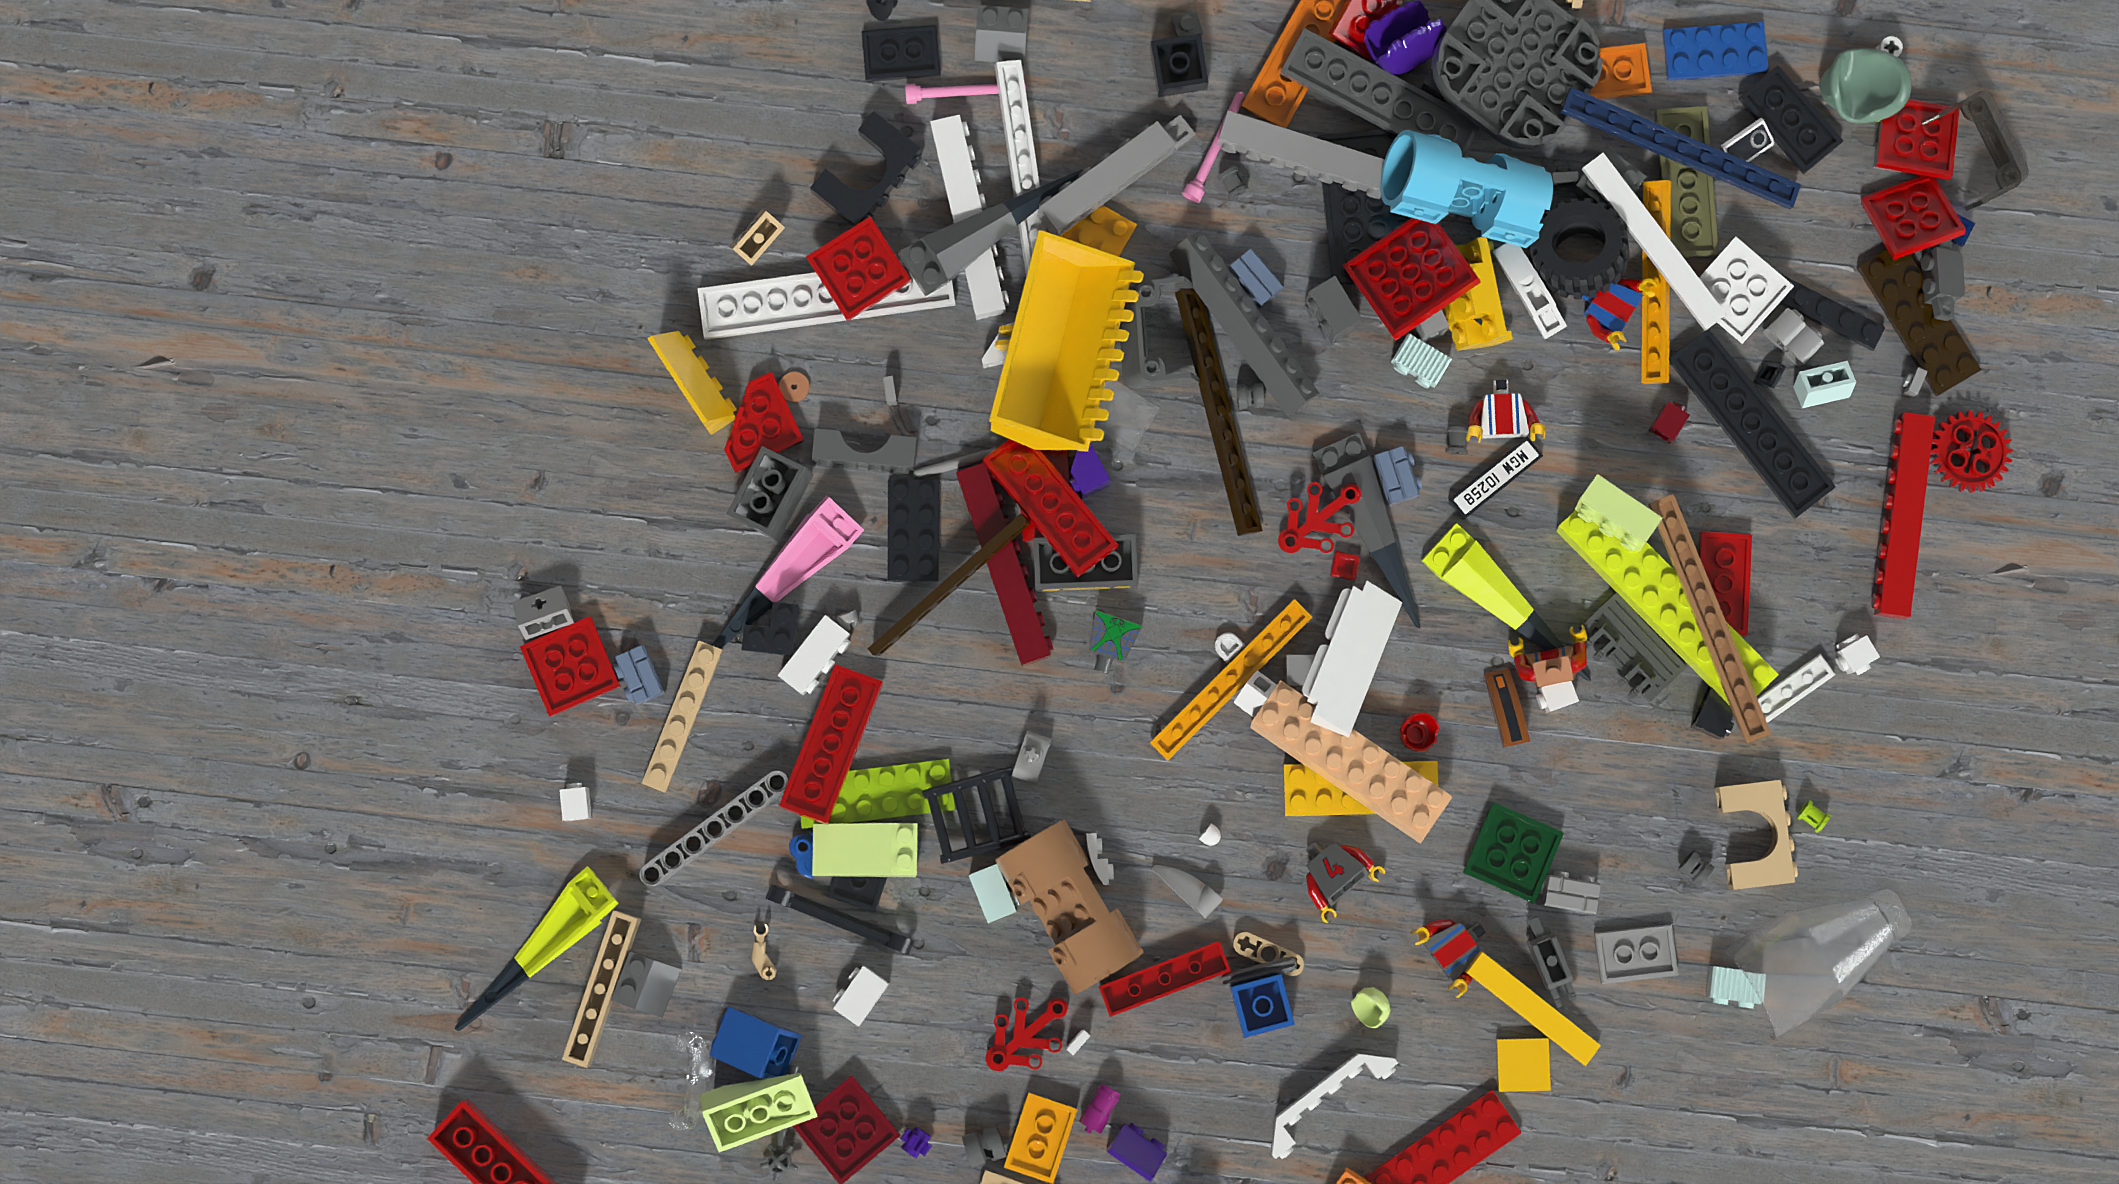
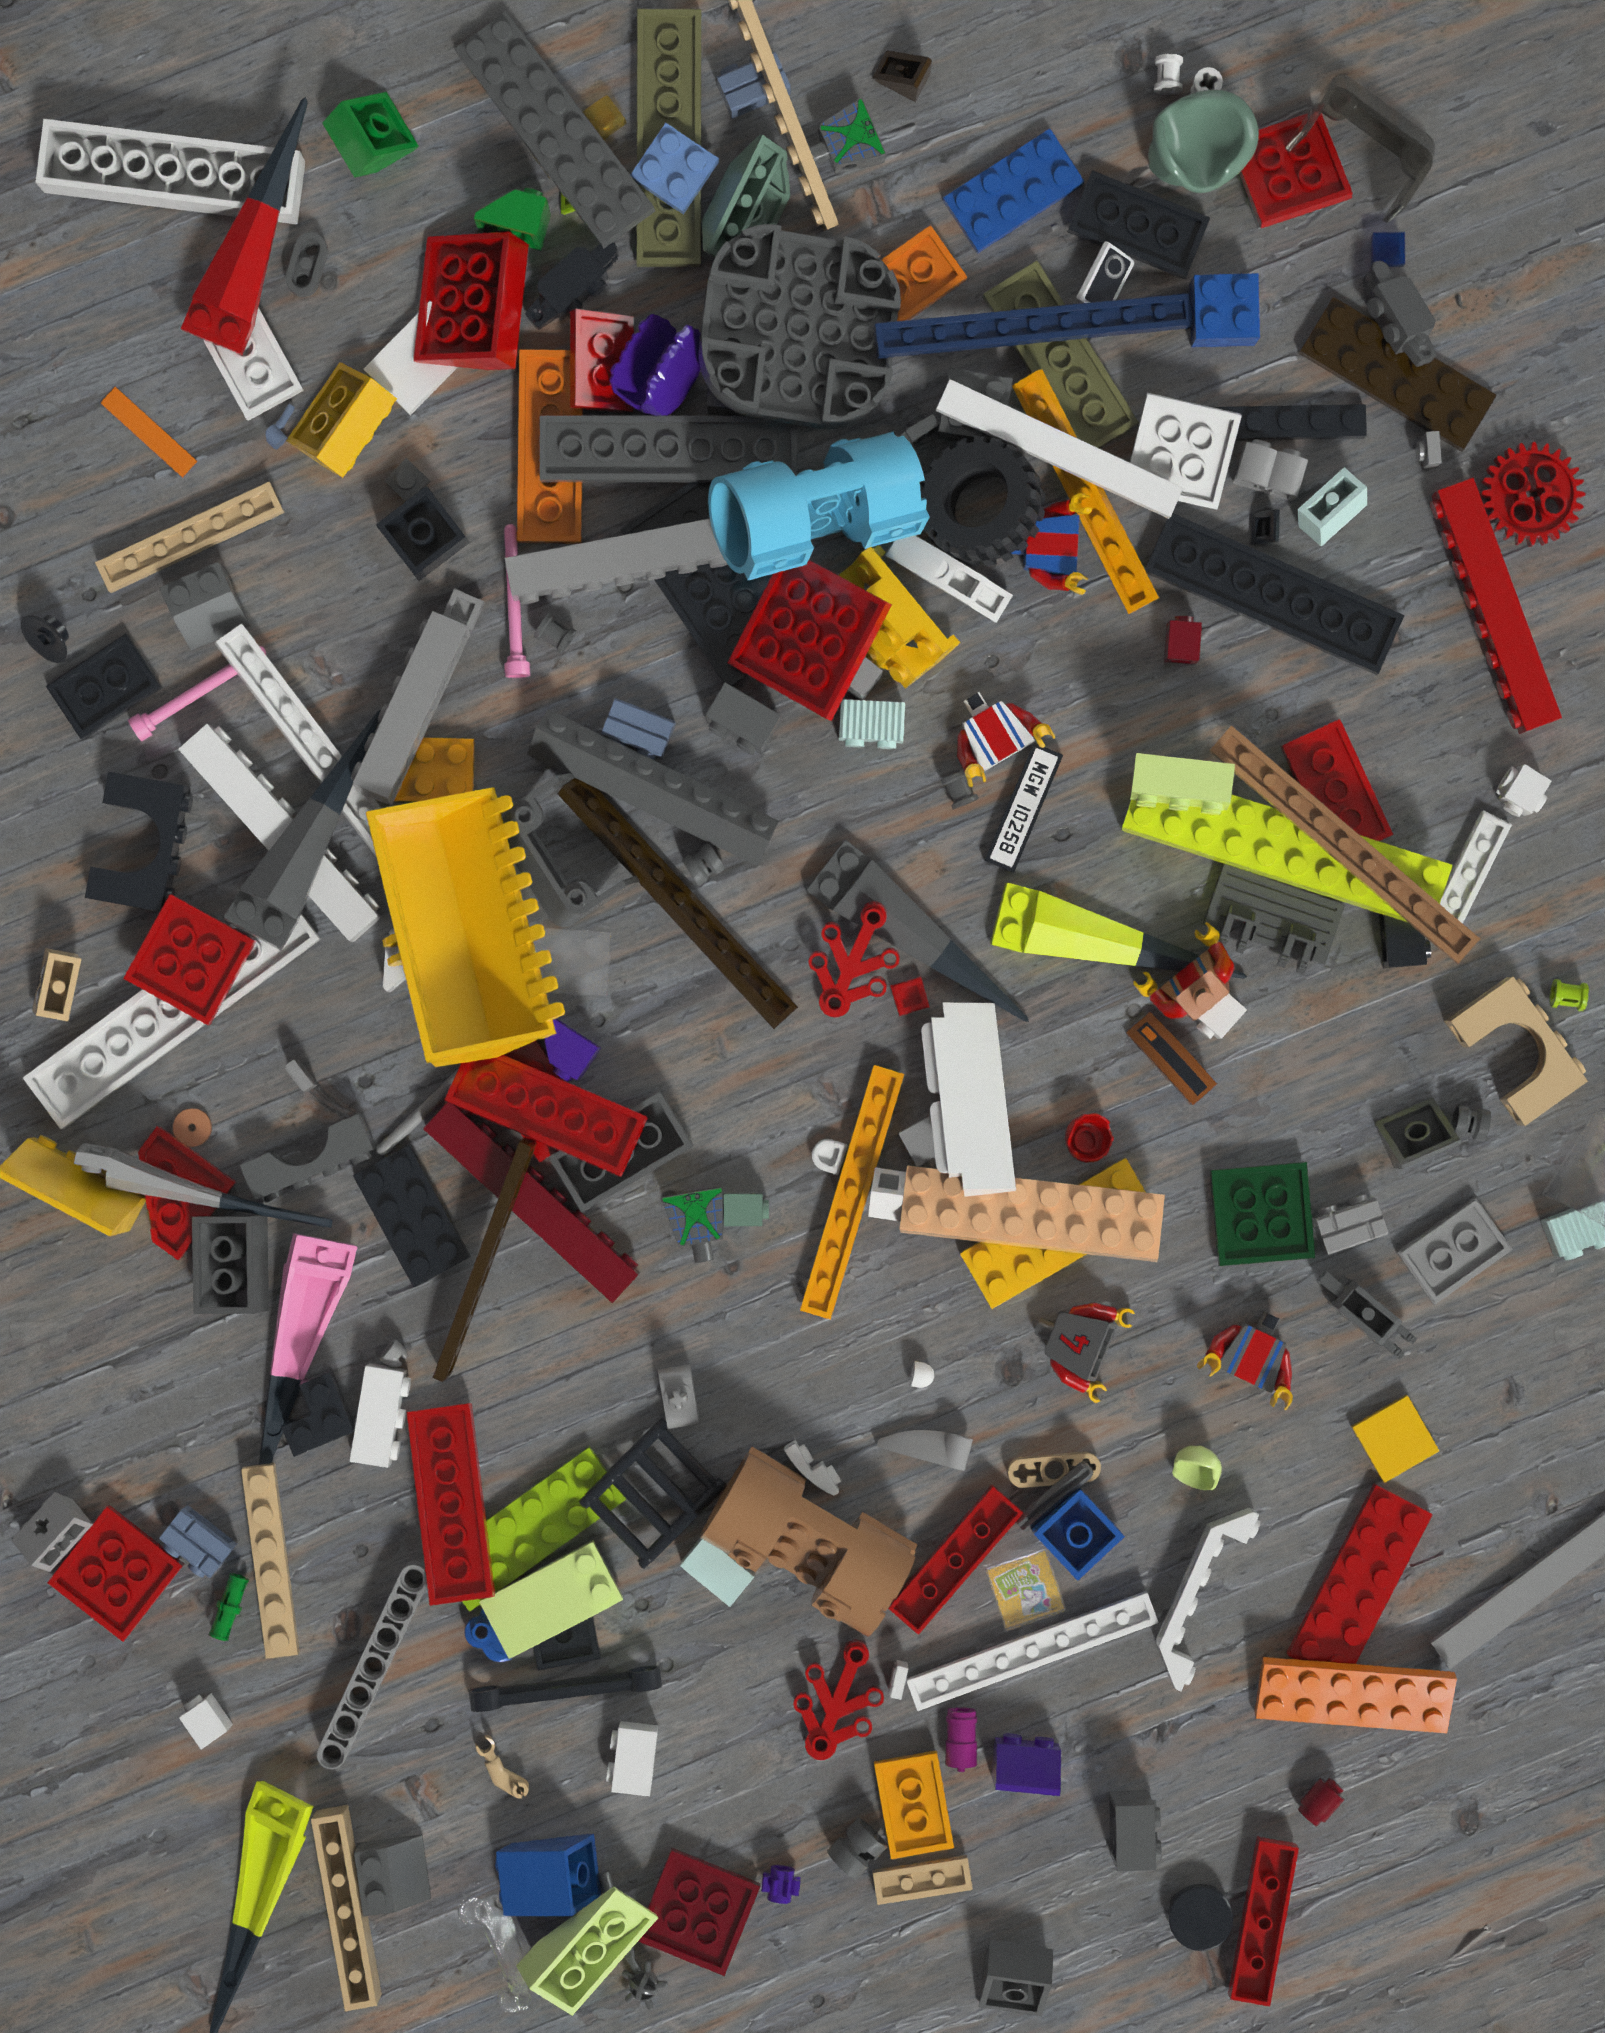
camera: 25 degrees left, 5 degrees up
sand blue brick [1373,446,1422,506] -> none
yellow tile [1465,951,1601,1066] -> none
red plate [1861,176,1966,260] -> none
none -> light grey plate [74,1143,333,1228]
none -> green pin [208,1573,249,1641]
none -> sand green brick [724,1193,769,1226]
none -> white plate [906,1591,1158,1711]
none -> clear tile [985,1549,1067,1631]
none -> white bush [1154,54,1183,95]
none -> blue brick [1189,273,1260,347]
none -> dark grey slope [1375,1097,1461,1170]

